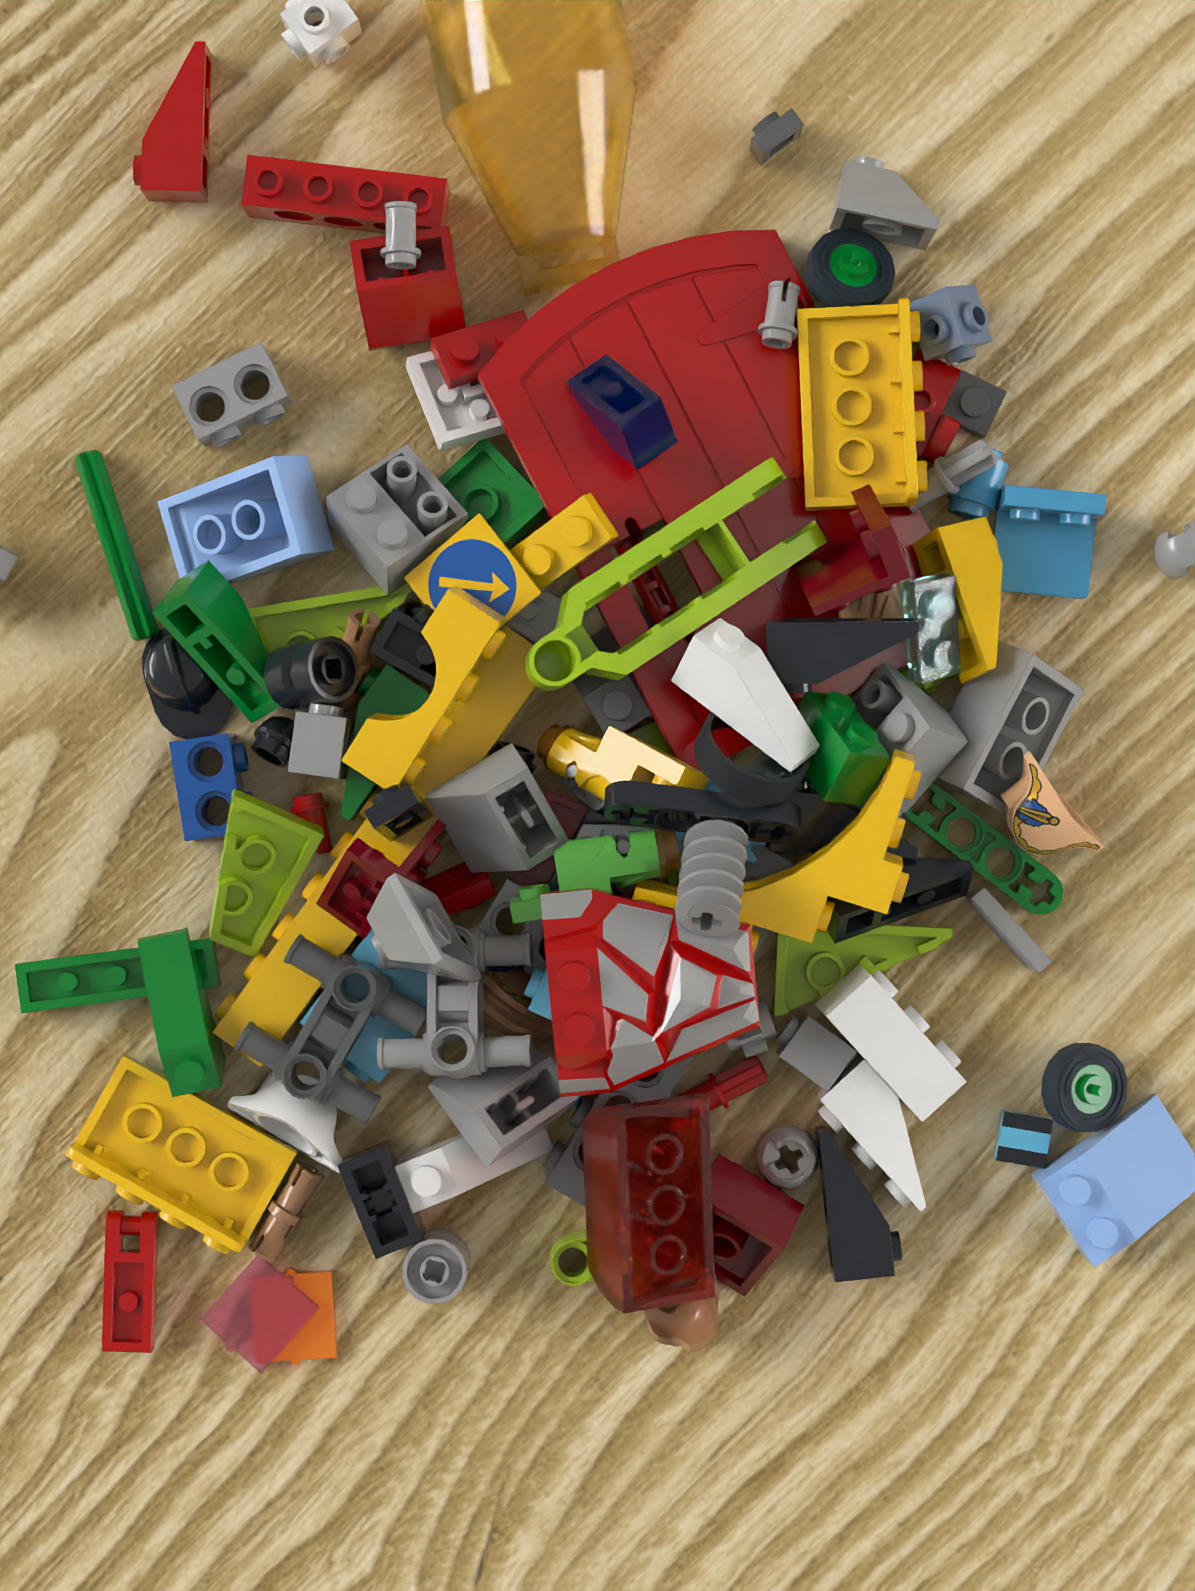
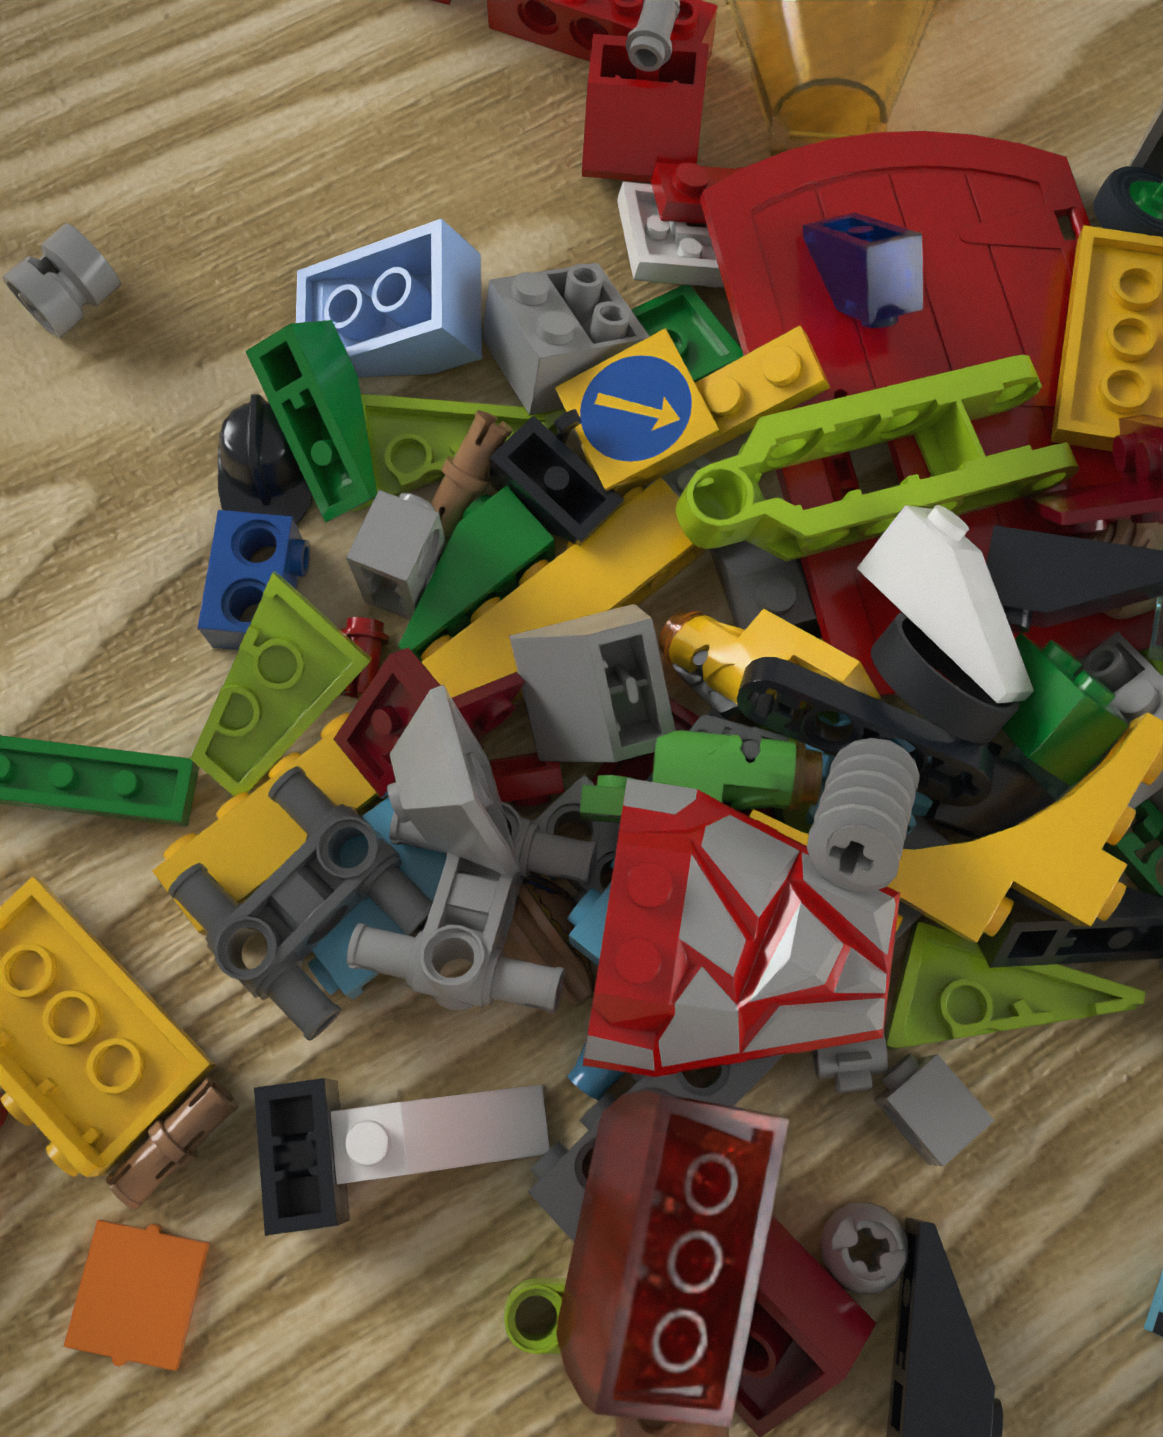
camera: 15 degrees right, 15 degrees down
green axle [74,450,159,641] -> none
green slope [137,928,226,1097] -> none
light grey brick [172,342,293,448] -> none
clear pink piece [200,1256,320,1374] -> none
white hat [228,1072,343,1173] -> none
black plate [251,716,294,768] -> none
black wheel [264,636,360,710] -> none
yellow arch [341,585,507,789] -> none
black plate [364,785,434,842] -> none
light grey wheel [402,1228,471,1304] -> none
light grey slope [428,1034,580,1168] -> none
red axle [670,1056,768,1126] -> none
dark grey plate [749,108,804,165] -> none
light grey pin [758,281,801,349] -> none
white brick [815,964,967,1122] -> none
white slope [816,1055,927,1211] -> none

